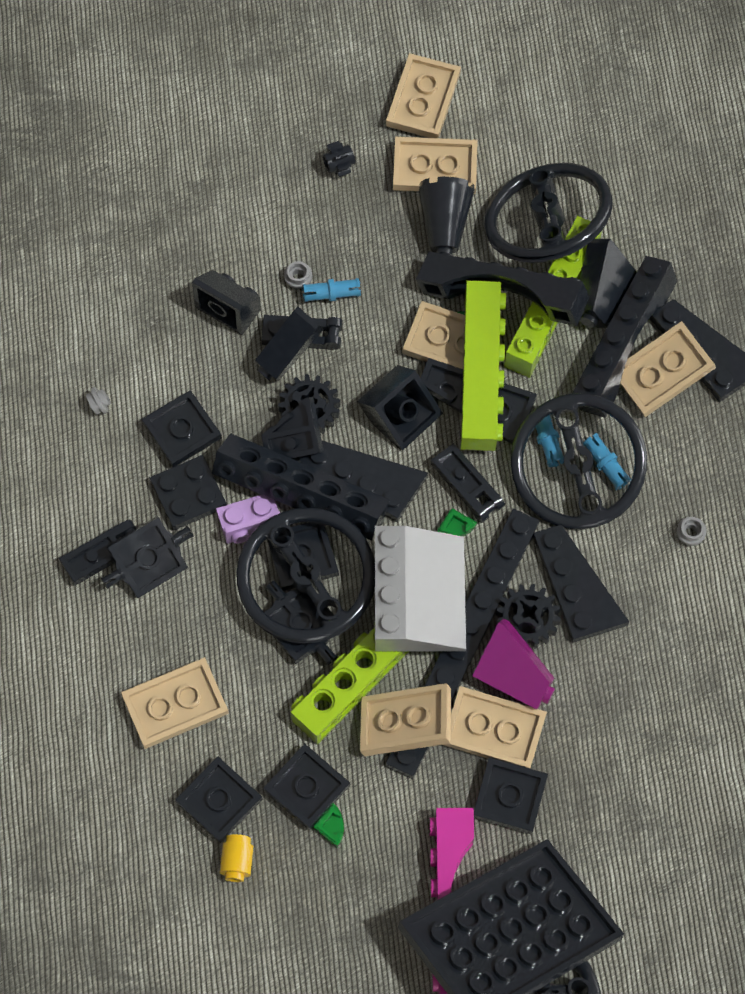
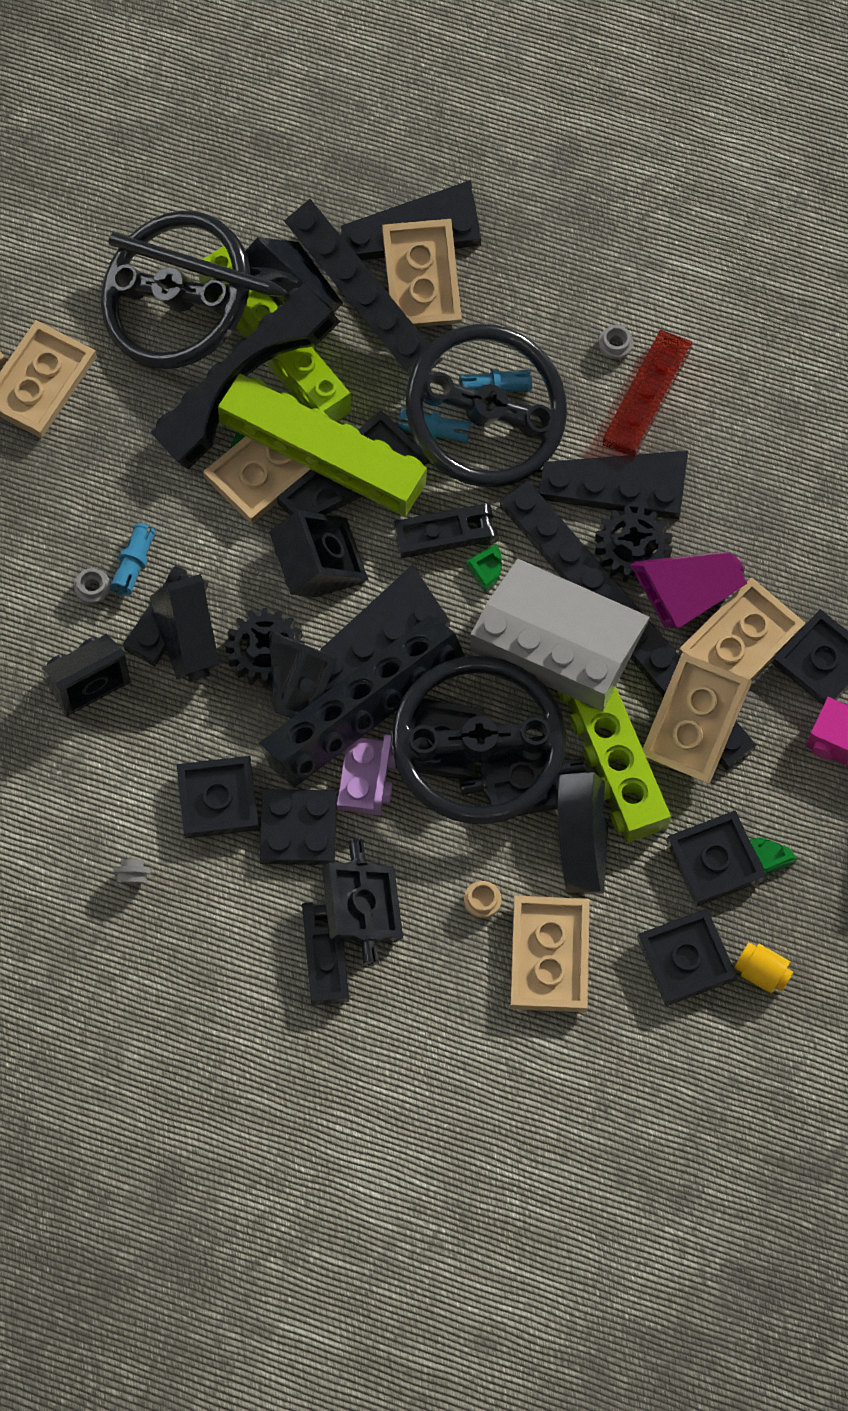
camera: 65 degrees left, 0 degrees up
black cone [419,176,475,256] -> none
none -> black piece [109,232,299,296]
none -> tan plate [464,881,502,918]
none -> black slope [558,772,609,895]
none -> clear red plate [603,330,692,457]

